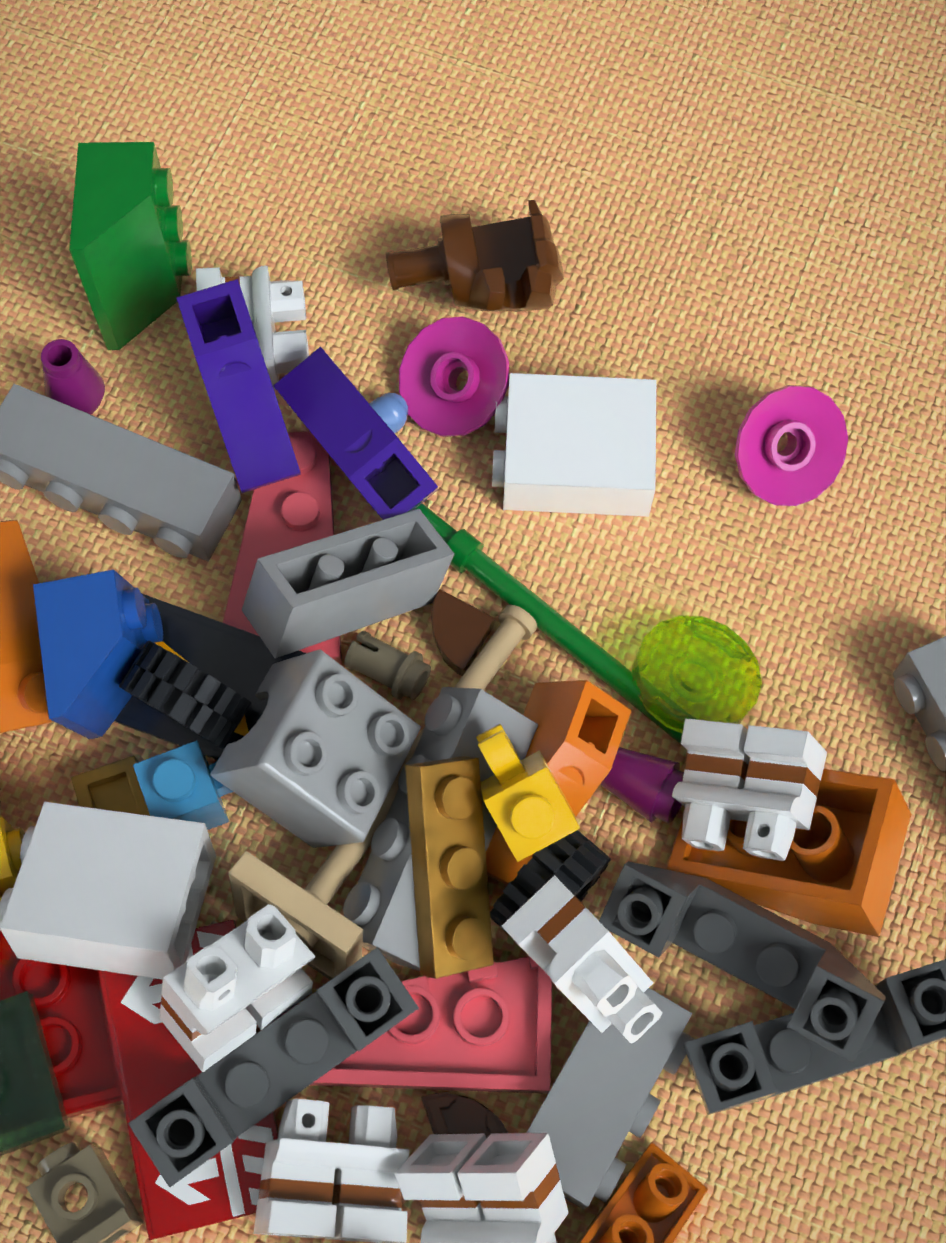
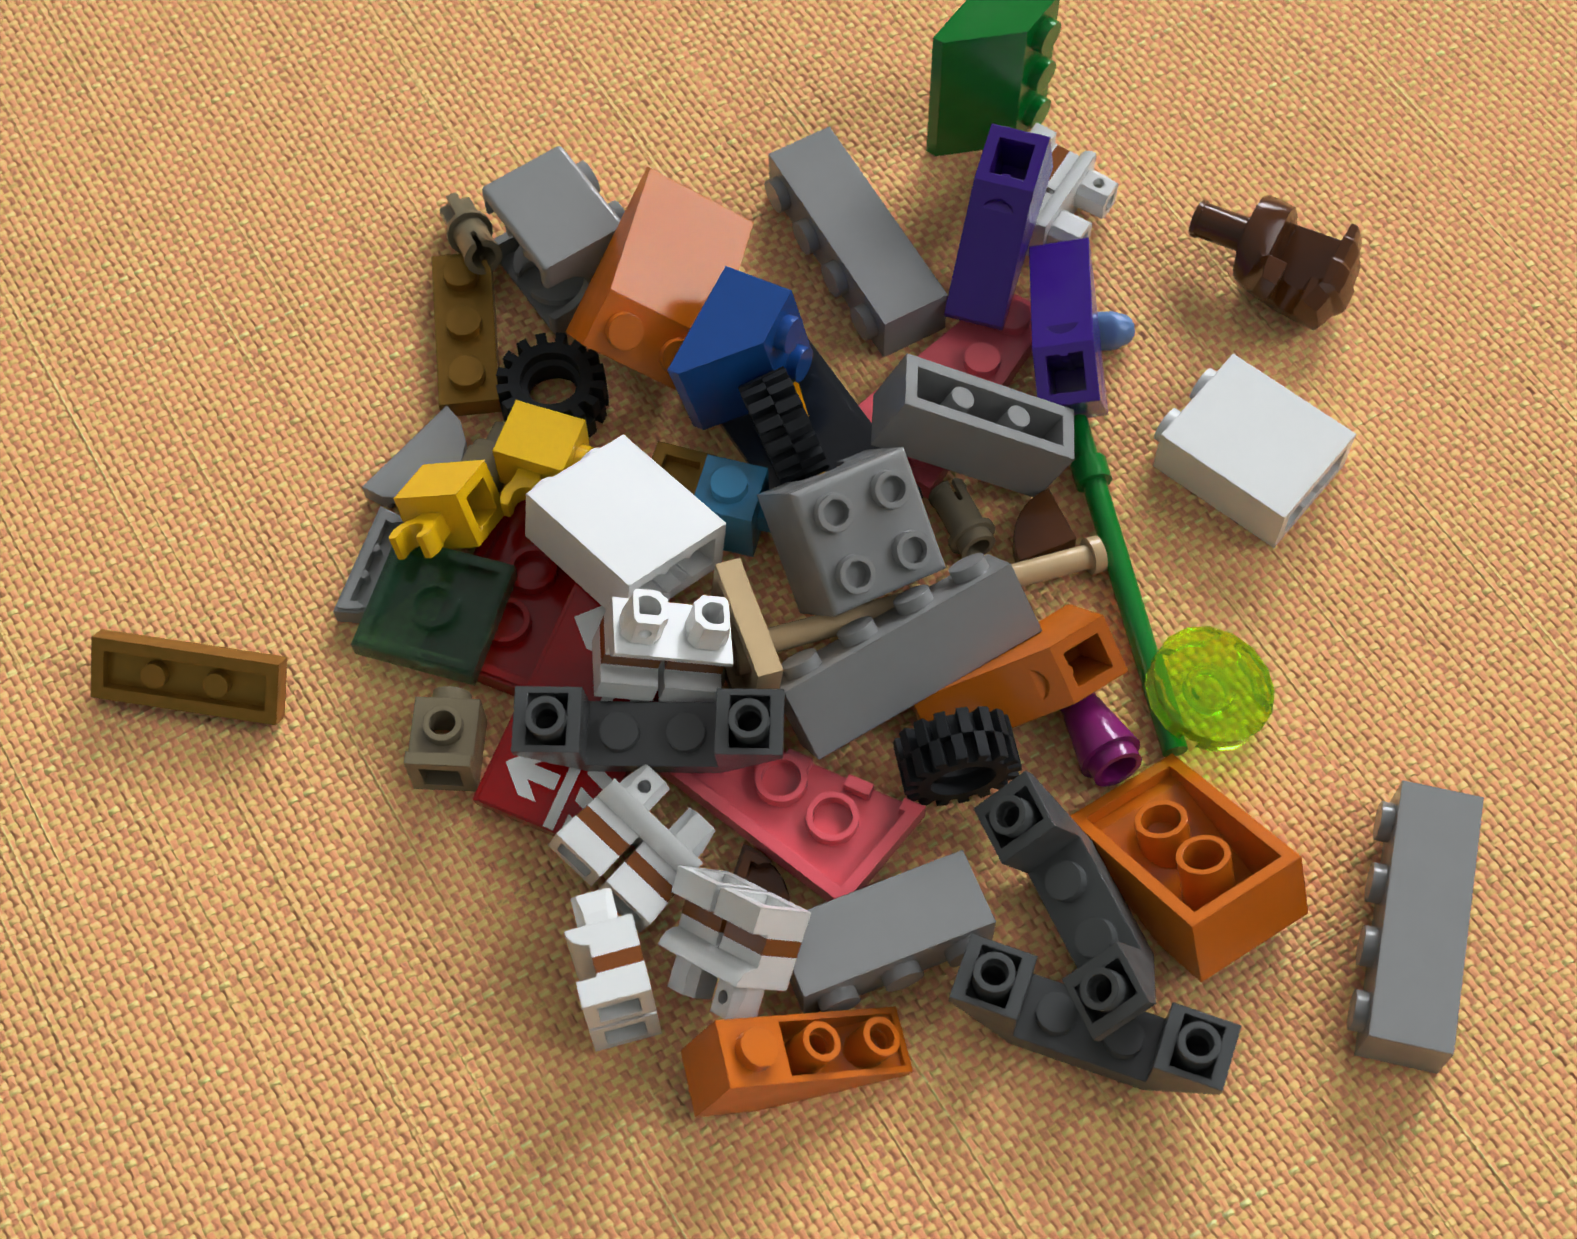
camera: 40 degrees right, 5 degrees down
magenta cone [41,339,105,415] -> none
dark pink dish [399,316,509,437] -> none
pearl gold plate [405,756,494,979] -> none
yellow brick [476,724,580,862] -> none
white hips [502,875,662,1043] -> none
white hips [672,718,827,861] -> none
dark pink dish [735,385,848,506] -> none

